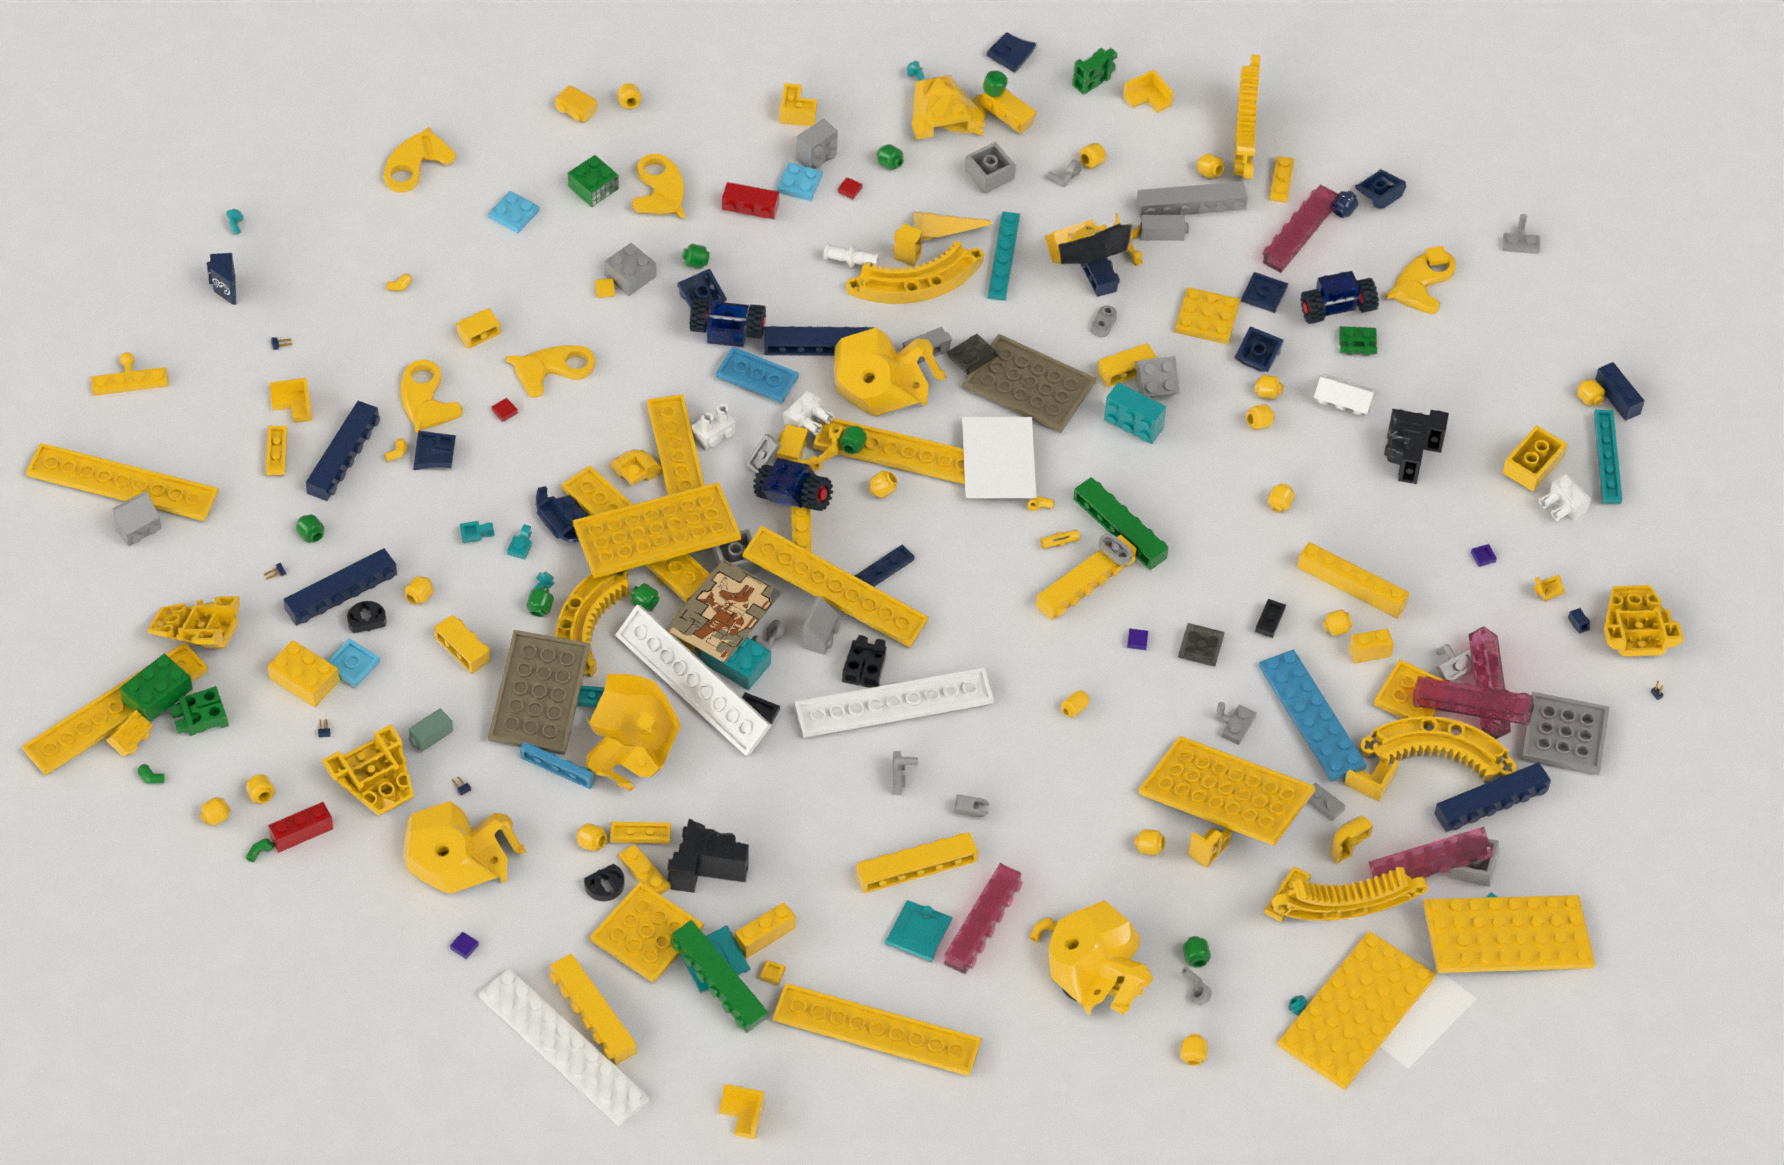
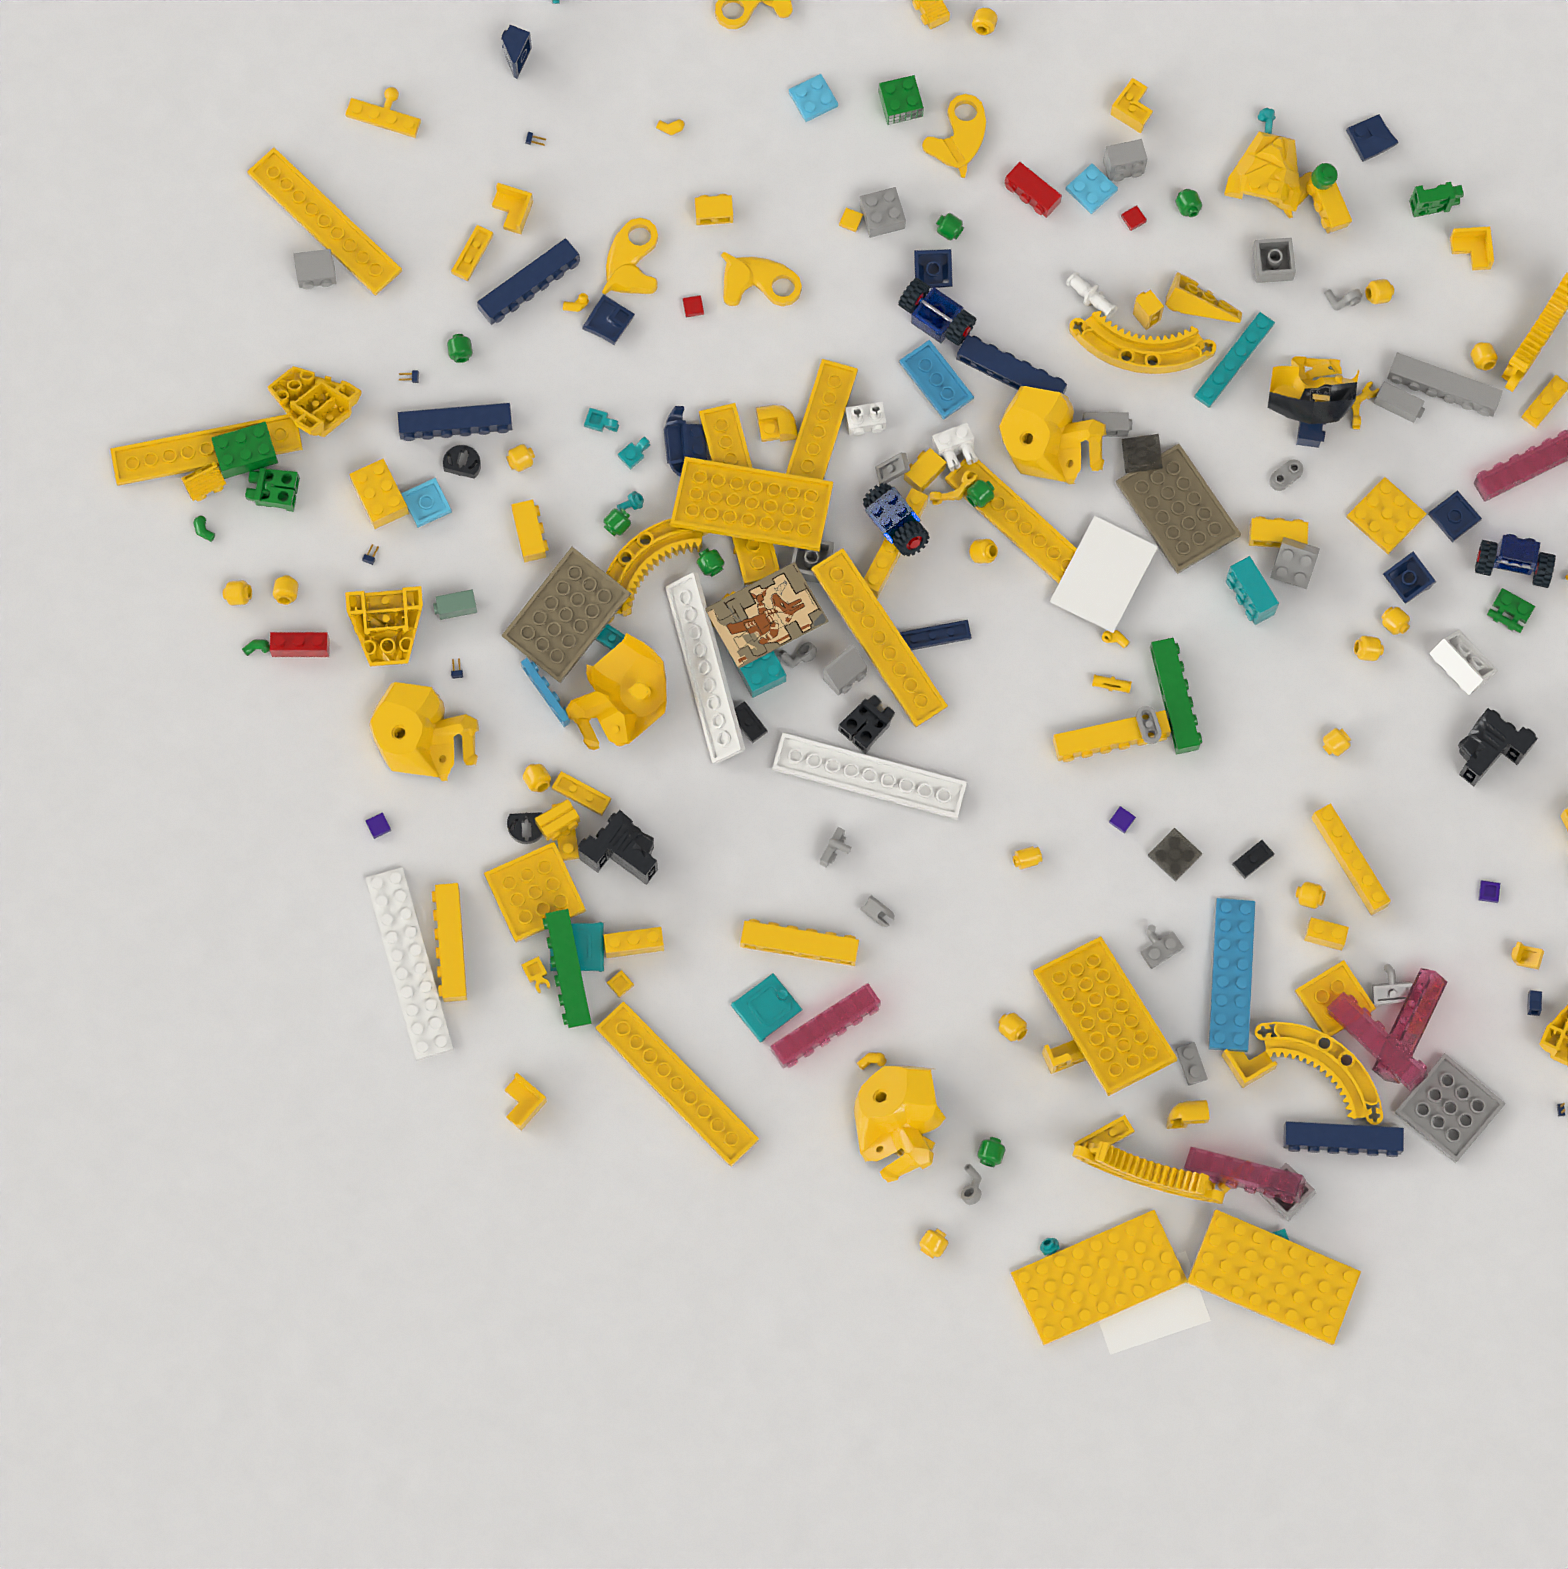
camera: 30 degrees right, 20 degrees up
none -> yellow plate [521,956,550,993]
none -> yellow brick [535,799,580,841]

